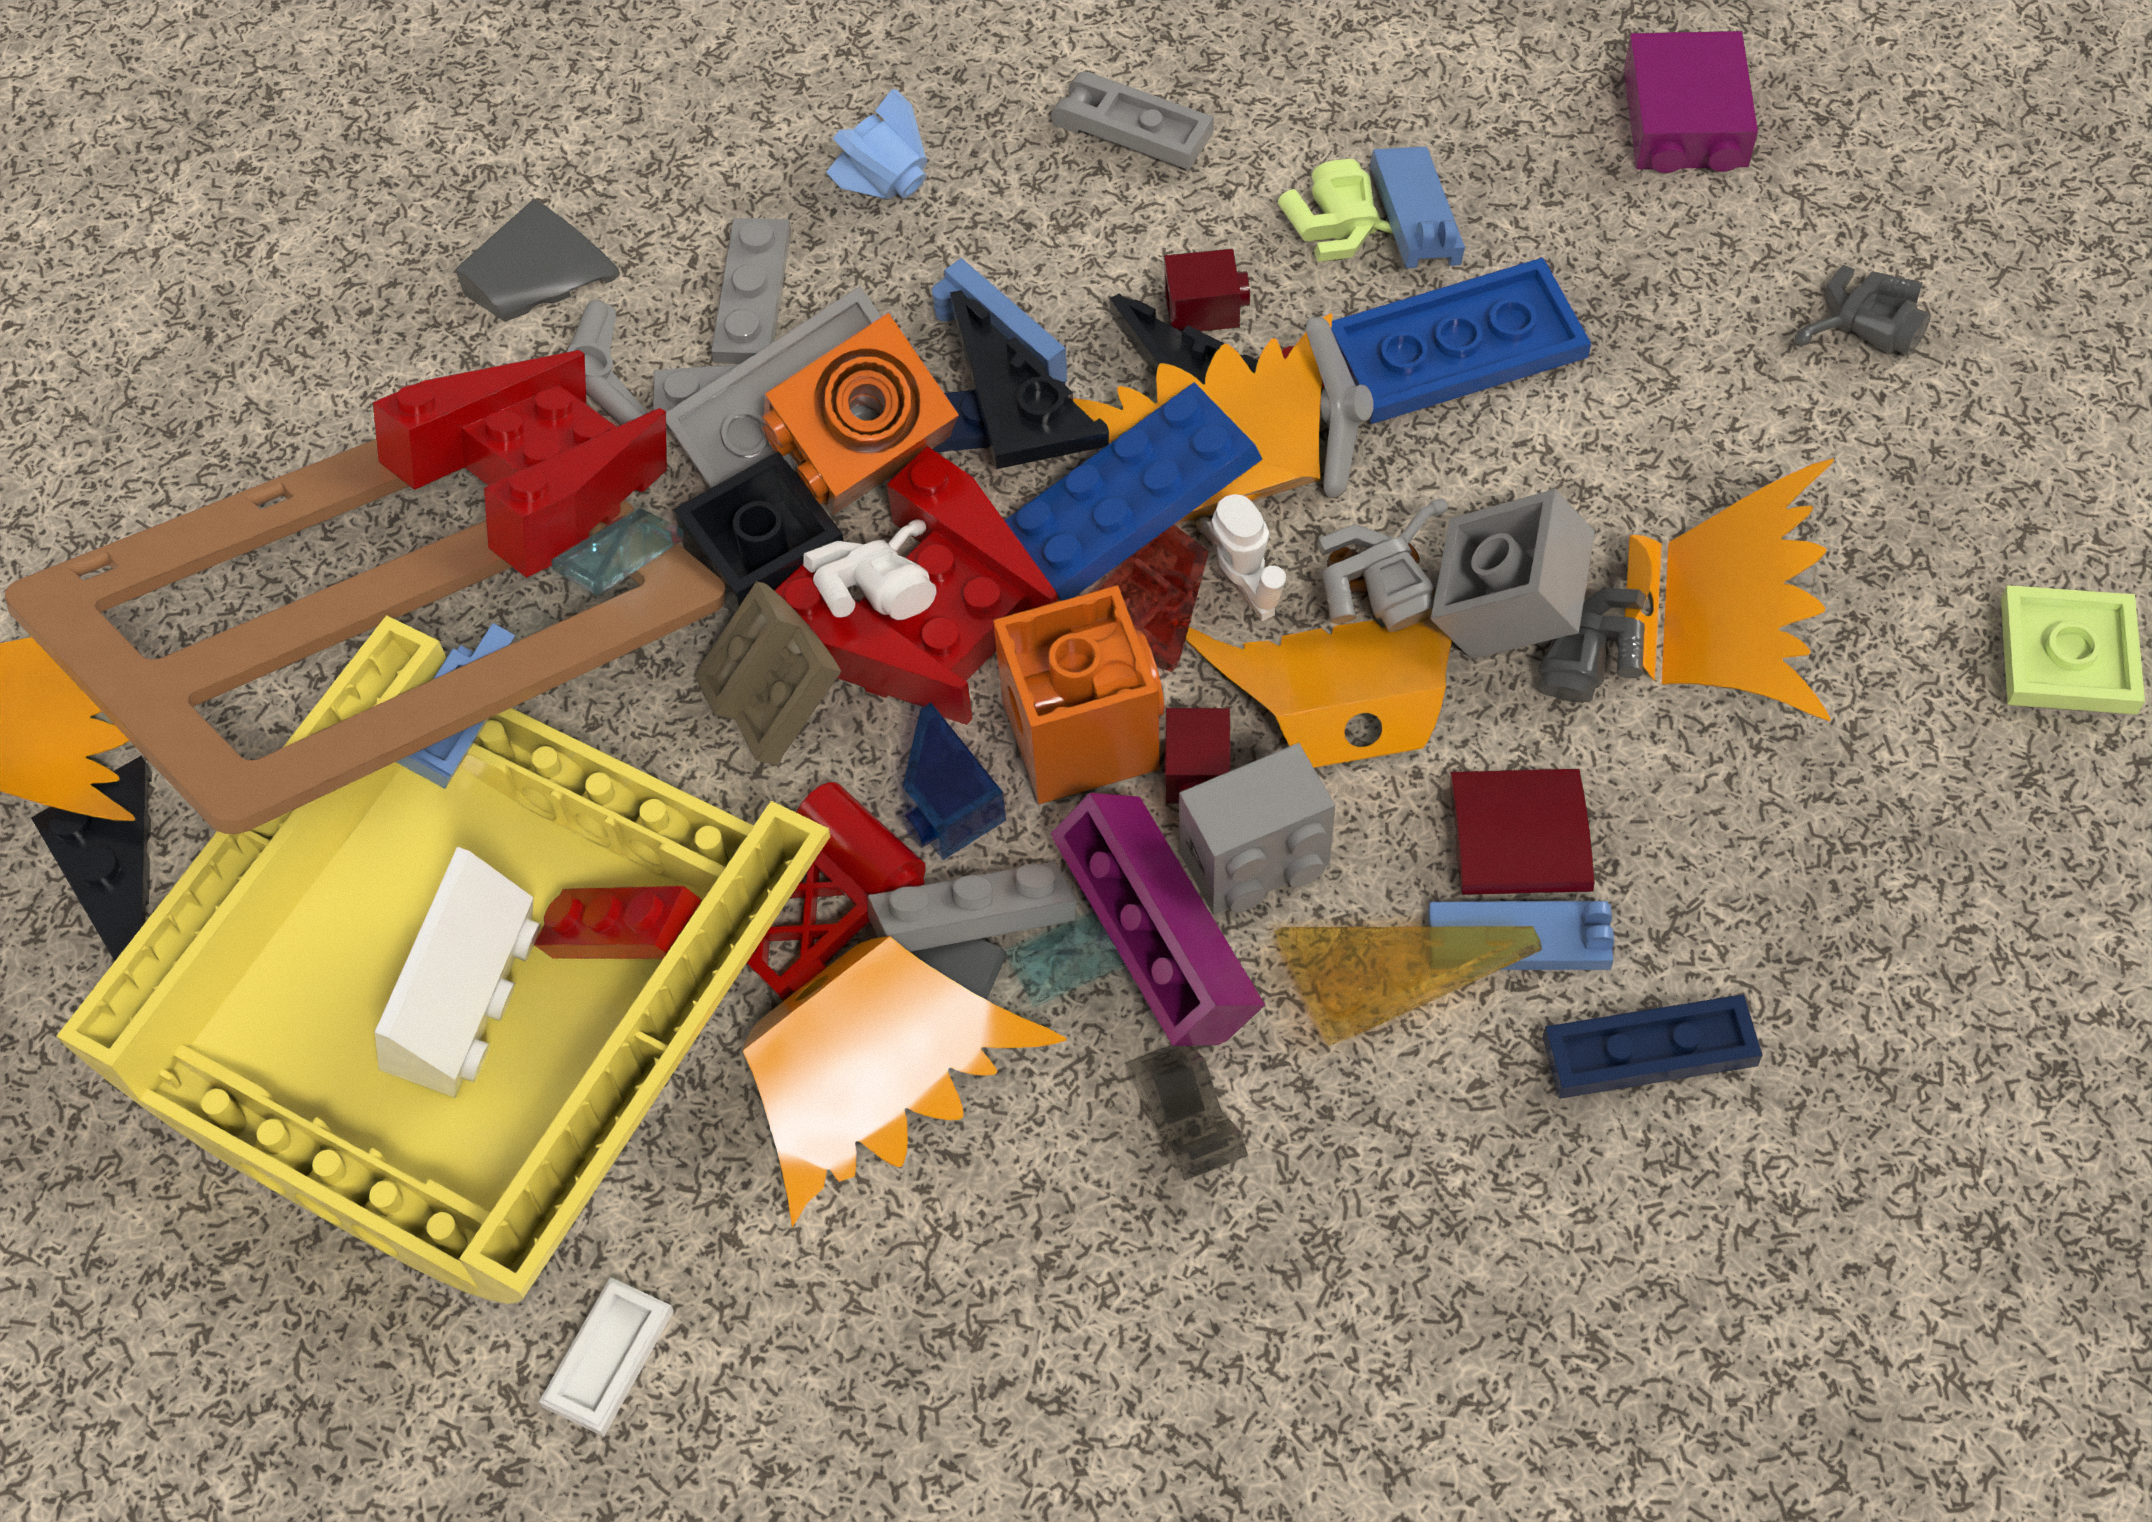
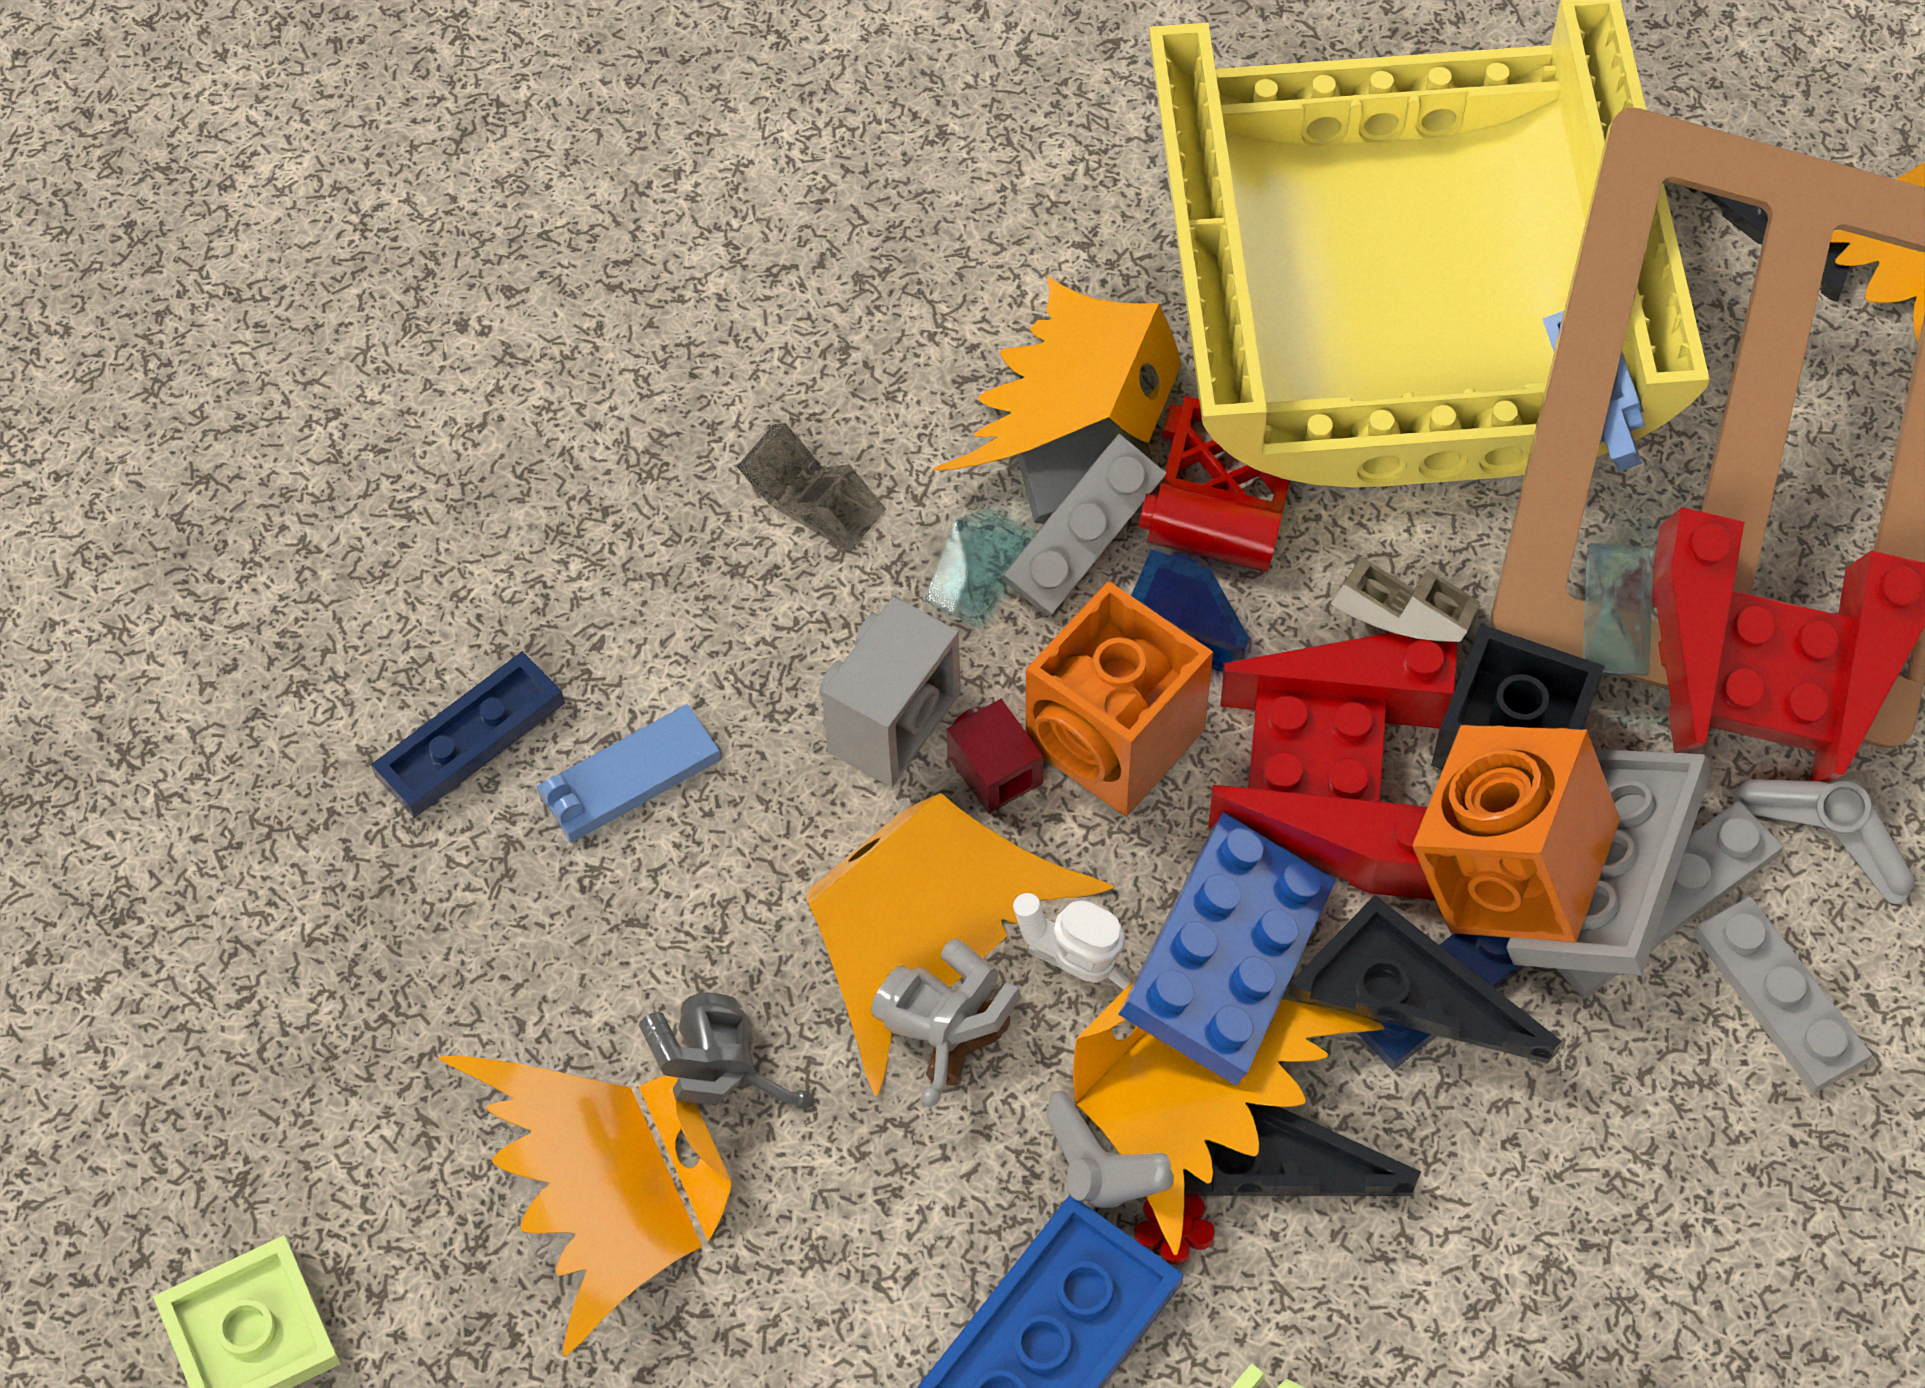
camera: 145 degrees right, 0 degrees up
white slope [374,847,540,1098] -> none
red plate [534,886,702,959] -> none
white tile [539,1277,674,1437] -> none
white piece [803,519,937,620] -> none
light blue brick [826,89,927,199] -> none
medium blue hinge [932,258,1067,383] -> none
magenta brick [1050,793,1265,1046] -> none
clear red slope [1097,525,1209,672] -> none
dark red brick [1164,249,1250,331] -> none
clear yellow wing [1274,926,1542,1046] -> none
light grey brick [1431,488,1595,659] -> none
dark red slope [1450,769,1595,895] -> none

